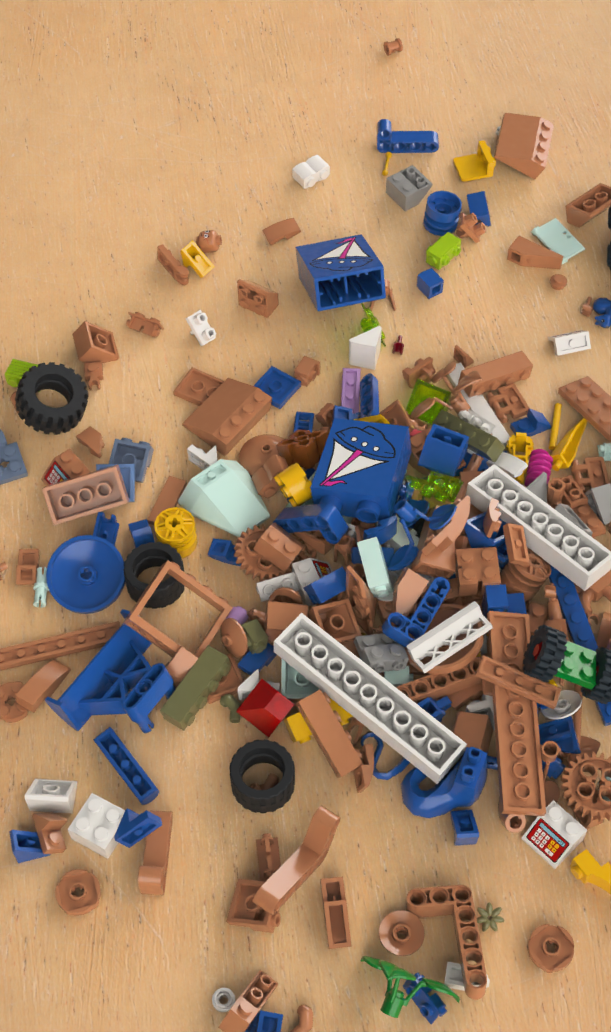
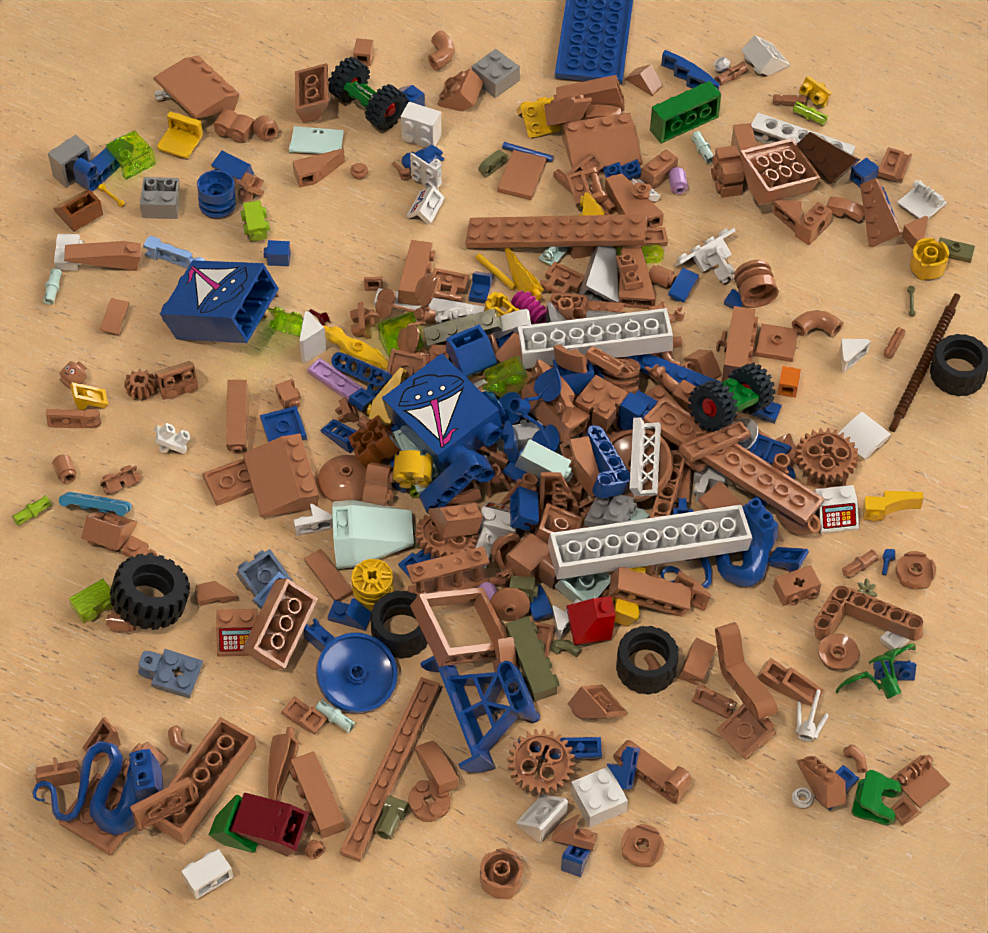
camera: 55 degrees left, 0 degrees up
none -> lime pin [12,495,52,526]
none -> light aqua pin [43,268,62,305]
none -> light grey brick [48,135,92,188]
none -> nougat brick [52,454,77,484]
none -> dark orange slope [53,190,103,232]
none -> dark azure plate [59,492,132,516]
none -> nougat slope [64,241,141,271]
none -> clear neon green bracket [106,131,156,180]
none -> nougat gear [124,368,157,400]
none -> light blue plate [143,236,205,269]
none -> nougat brick [213,109,254,142]
none -> nougat slope [226,380,250,453]
none -> nougat head [253,115,278,141]
none -> yellow animal [323,326,389,373]
none -> nougat fence [407,546,490,595]
none -> white hinge [410,152,442,190]
none -> nougat gear [508,729,575,796]
none -> nougat slope [567,684,628,718]
none -> nougat hinge [678,637,716,685]
none -> nougat brick [773,565,821,606]
none -> white plant [795,689,829,742]
none -> nougat axle [842,550,879,578]
none -> blue hand [882,549,895,576]

